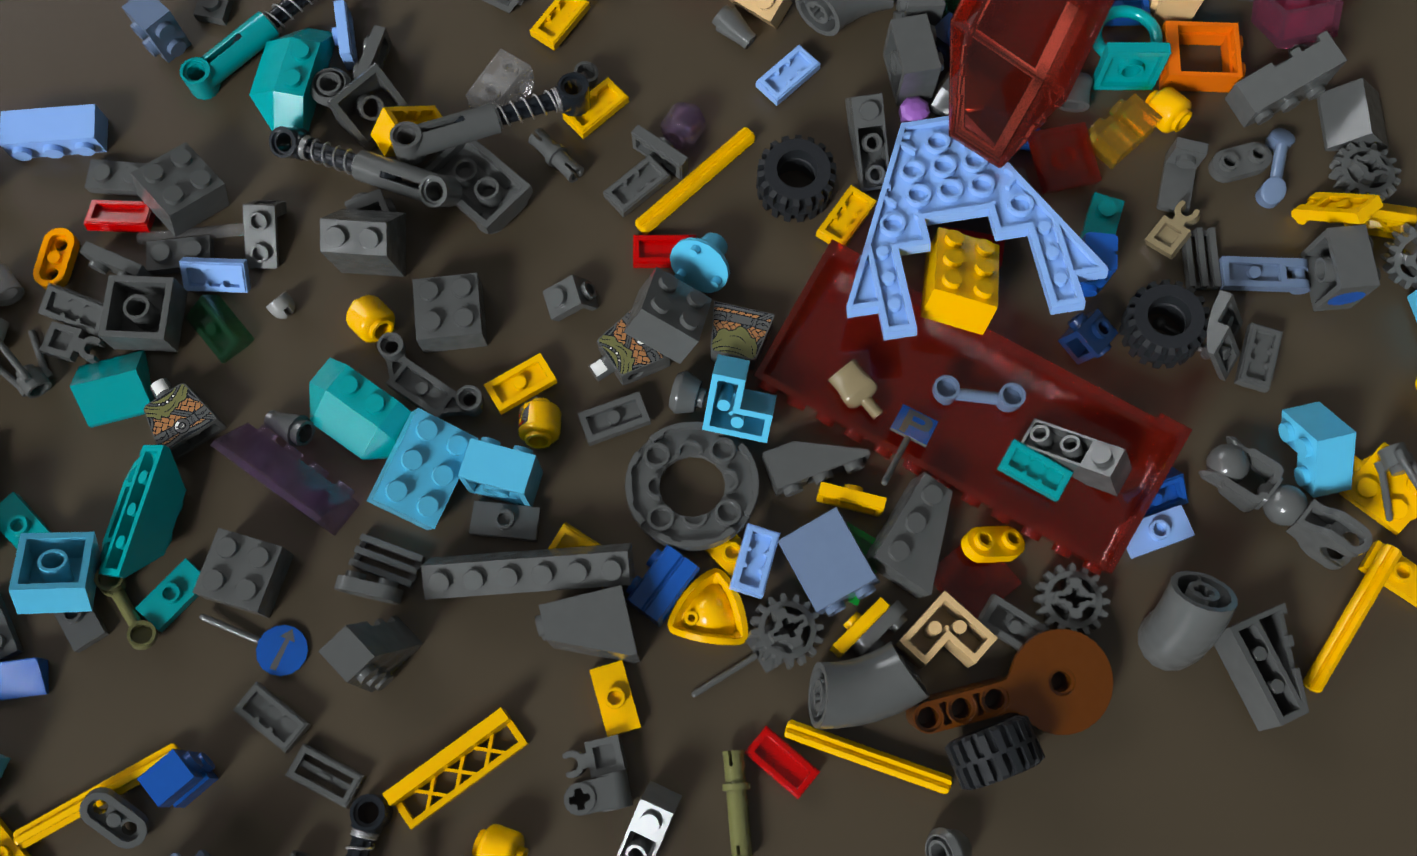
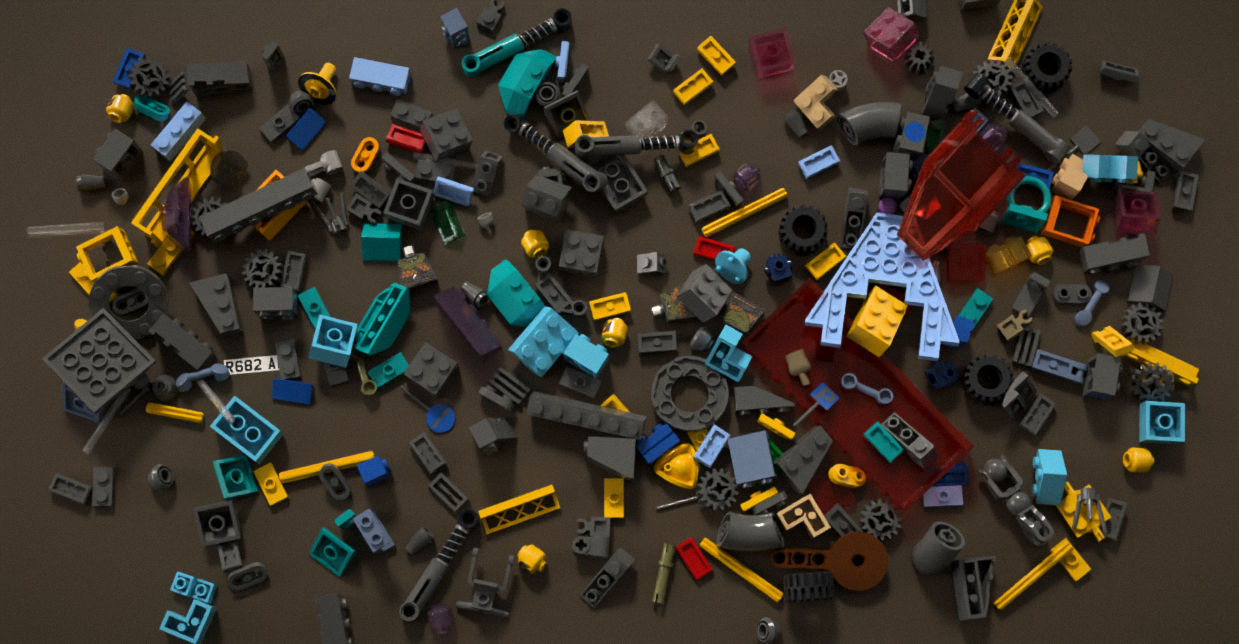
camera: 15 degrees right, 5 degrees up
none -> dark blue brick [764,253,793,285]

